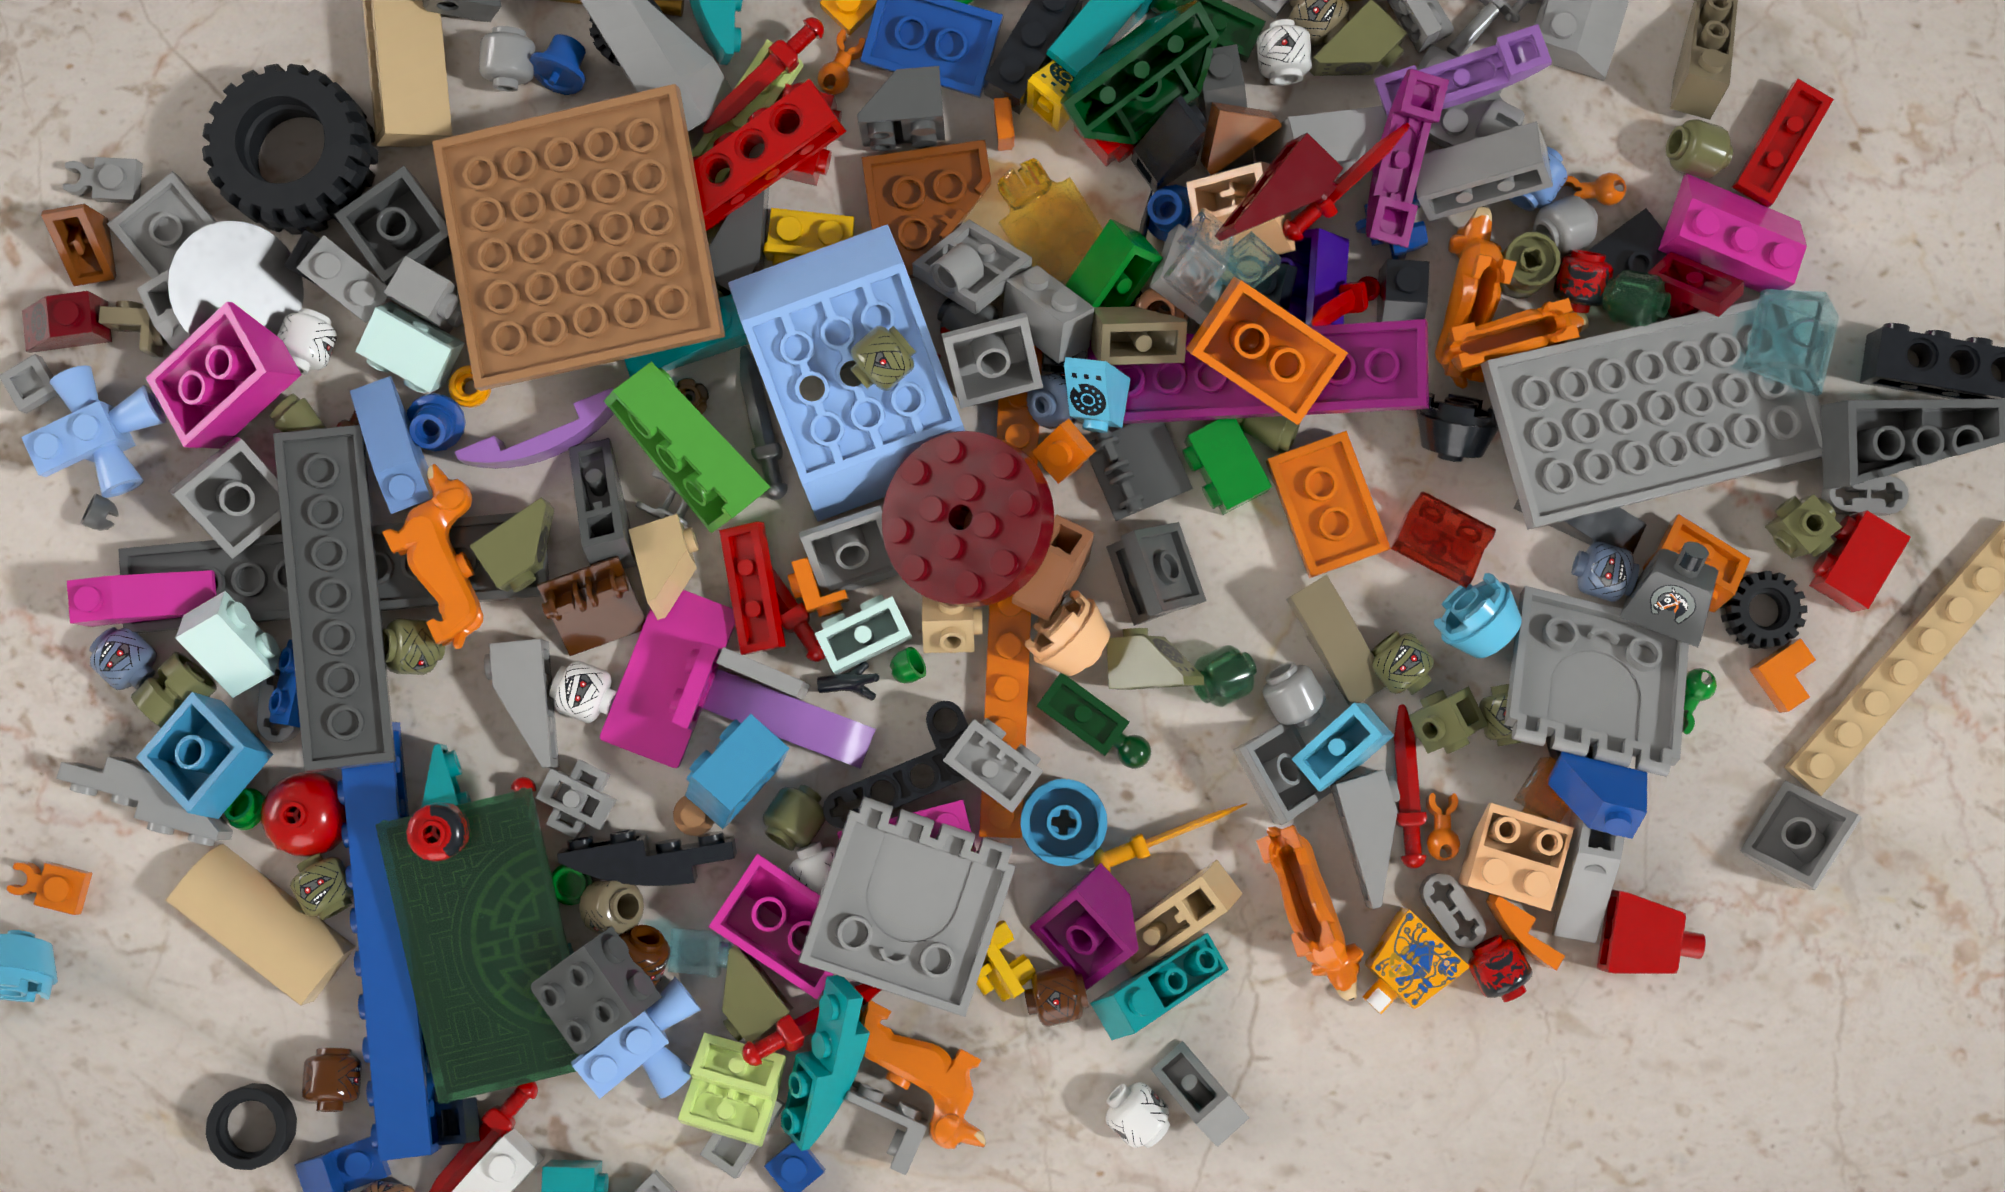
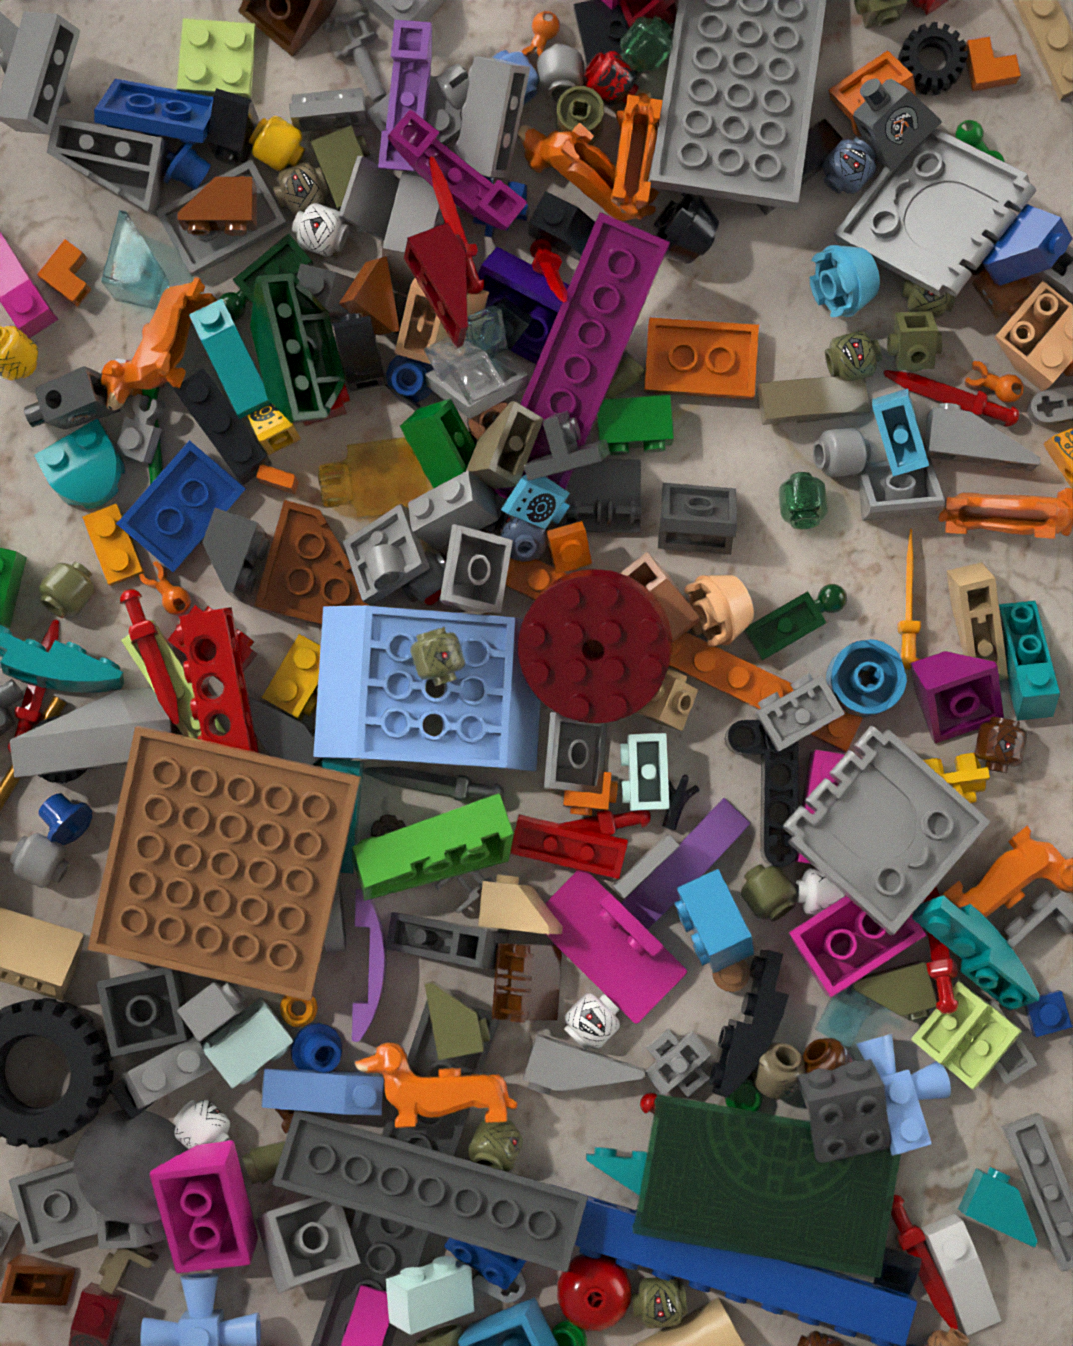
camera: 65 degrees left, 0 degrees up
red head [406,802,470,862] -> none
green hinge [890,647,926,684] -> none
slope [1107,628,1204,690] -> none
orange slope [1186,277,1348,425] -> none
clear red bracket [1391,492,1496,588] -> none
none -> light grey beam [325,880,346,952]
none -> light grey piece [338,156,400,241]
none -> dark grey bracket [524,411,610,481]

